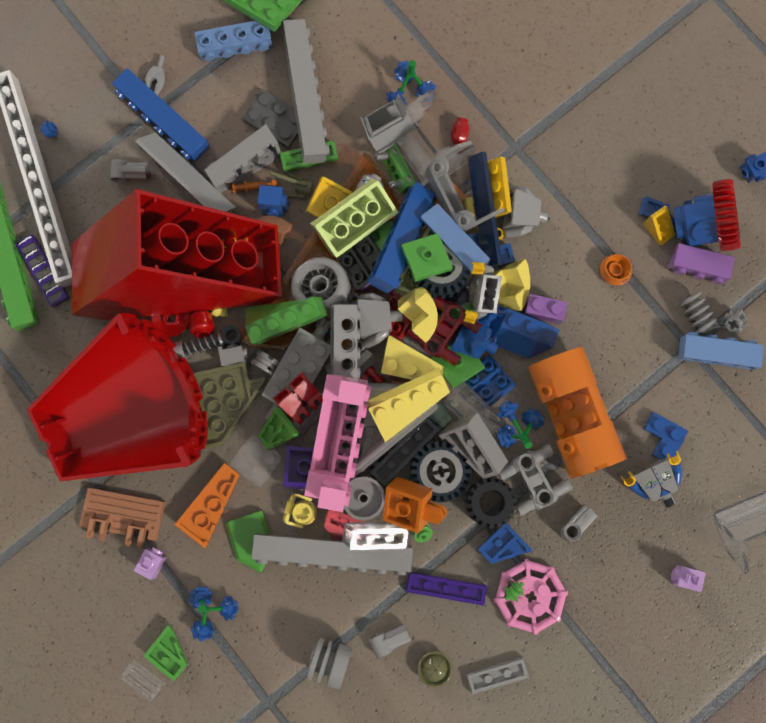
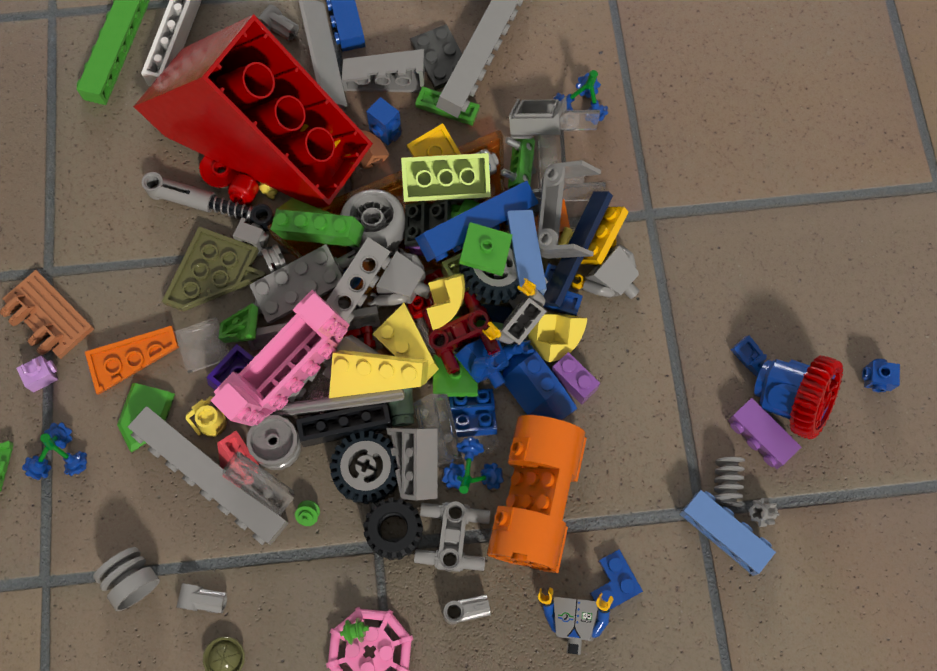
camera: 30 degrees right, 10 degrees down
tile [16,234,70,308] -> none
red cone [27,313,208,482] -> none
orange piece [232,180,277,193] -> none
olive plant [269,170,313,199] -> none
red legs [273,372,323,425] -> none
orange brick [383,477,447,533] -> none
dark purple tile [406,572,487,606] -> none
red plant [451,118,470,153] -> none
blue wing [477,524,532,564] -> none
orange hat [600,254,632,286] -> none
yellow slope [643,206,676,246] -> none

